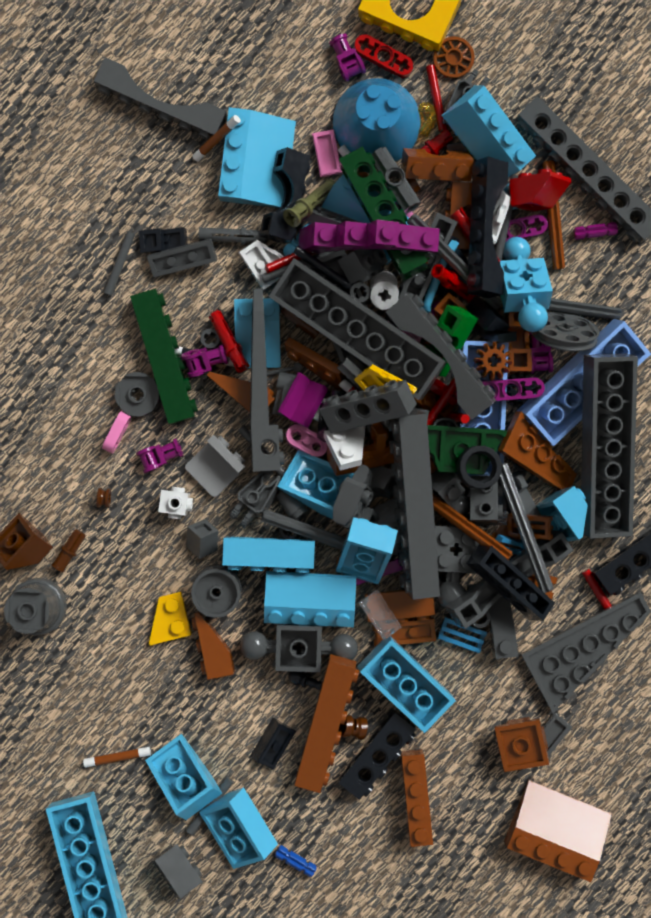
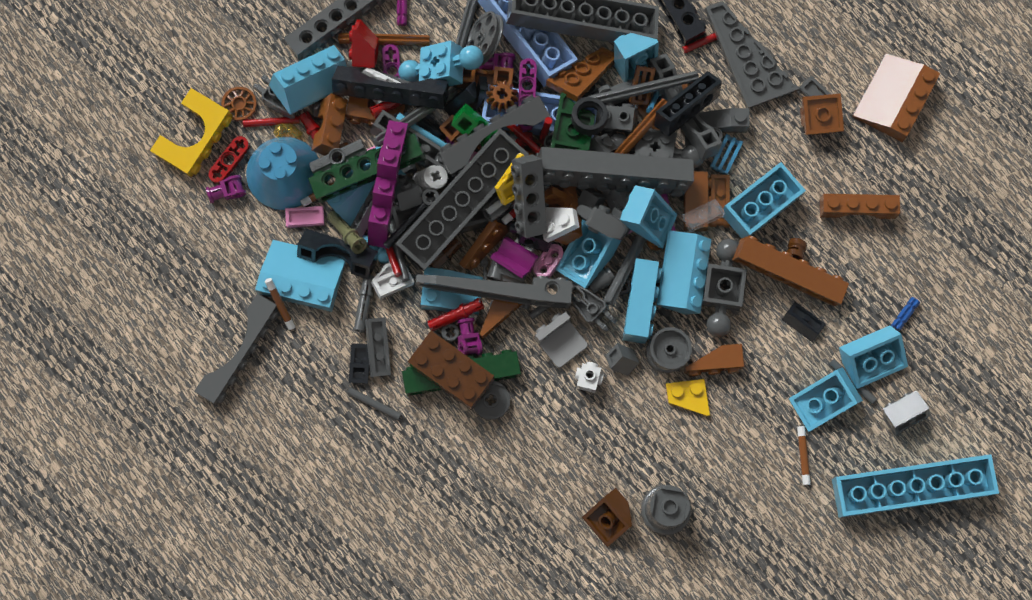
camera: 85 degrees left, 10 degrees down
reddish brown axle [51,529,86,573] -> none
reddish brown bush [97,488,111,508] -> none
bright pink beam [102,411,131,454] -> none
magenta connector [136,438,184,474] -> none
black bar [288,671,322,690] -> none
black brick [338,710,416,800] -> none
red pin [431,264,475,303] -> none
none -> reddish brown brick [408,331,495,411]

